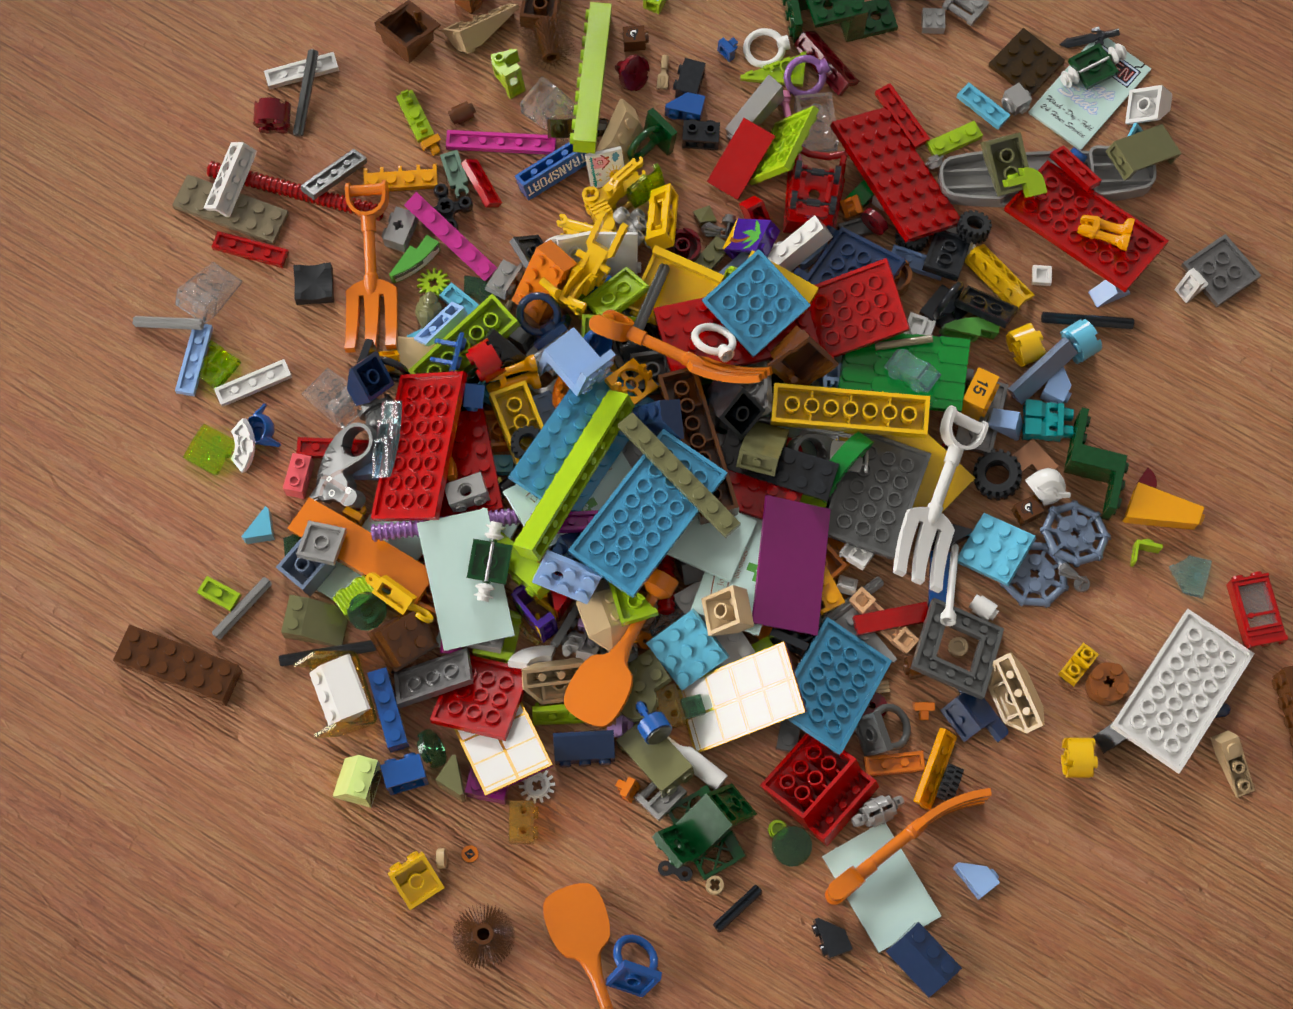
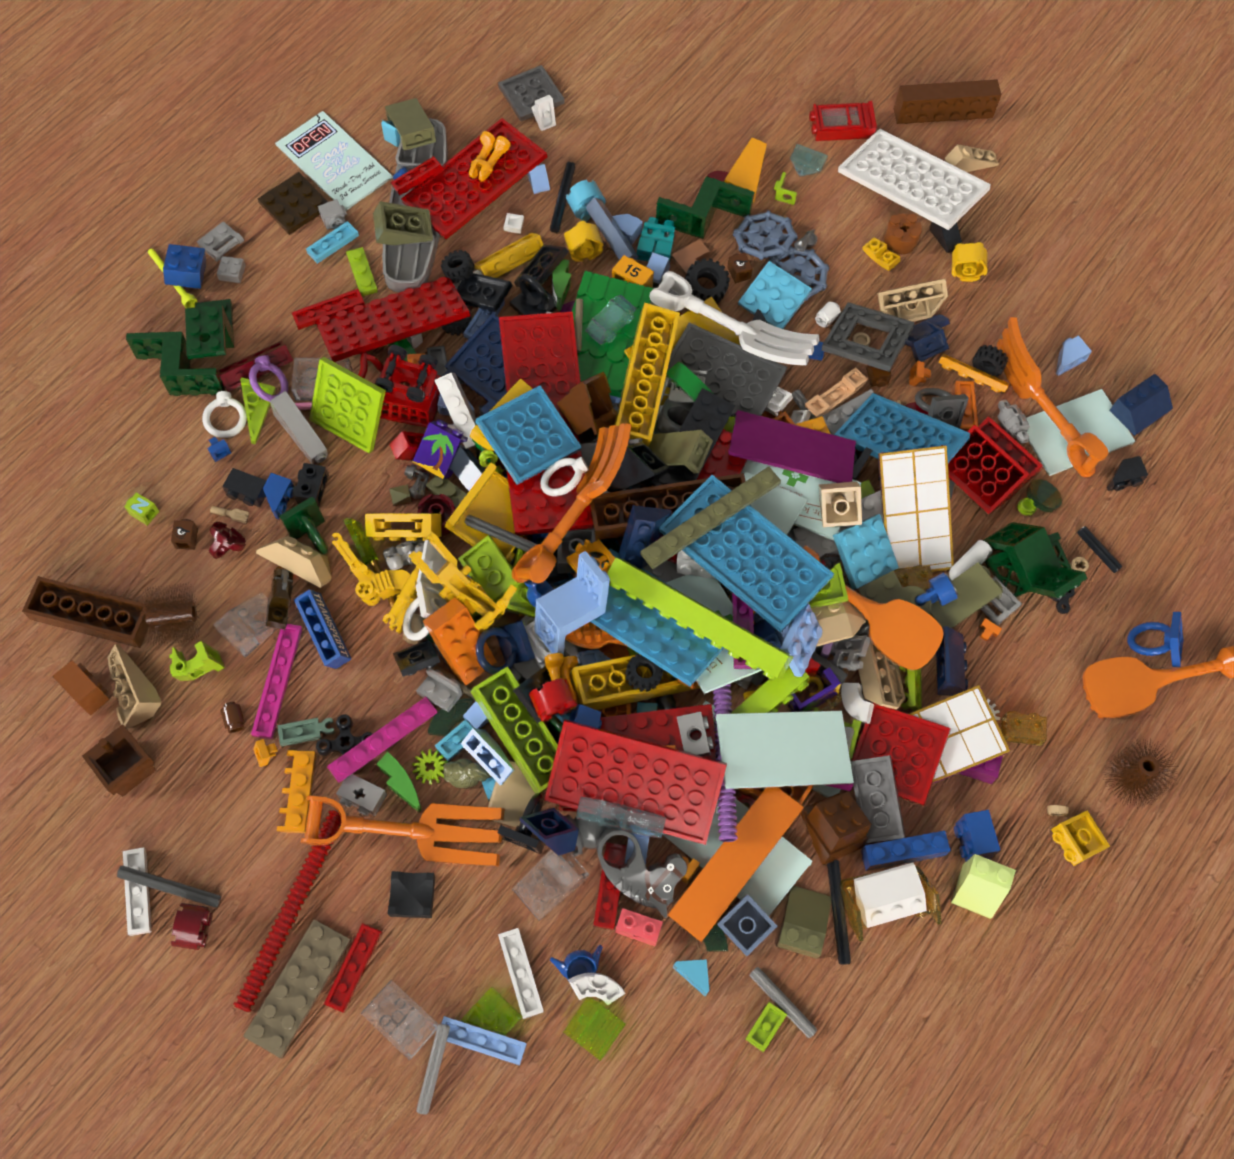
camera: 85 degrees left, 5 degrees down
reddish brown brick [113,624,242,706] -> none
white fence [204,142,257,217] -> none
light grey plate [296,521,347,566] -> none
plate [301,149,367,200] -> none
lime brick [332,575,379,620] -> none
clear green tile [347,592,387,631] -> none
yellow piece [365,572,434,623] -> none
light orange tile [378,350,400,372] -> none
lime plate [396,89,434,143] -> none
clear green tile [417,729,446,768] -> none
blue plate [430,332,466,372] -> none
olive slope [435,755,466,802] -> none
red plate [461,159,502,208] -> none
orange sticker [461,845,479,863] -> none
dark green plate [466,521,513,602] -> none
lime brick [570,2,612,154] -> none
white tile [585,146,627,188] -> none
clear green tile [680,694,706,719] -> none
red tile [707,118,776,200] -> none
red tile [852,601,929,636] -> none
dark red piece [861,208,888,235] -> none
light grey plate [925,154,944,169] -> none
white piece [940,544,959,626] -> none
lime brick [1002,167,1047,197] -> none
white helmet [1025,468,1071,506] -> none
black sword [1060,27,1120,48] -> none
dark green plate [1060,43,1127,90] -> none
white slope [1125,85,1172,125] -> none

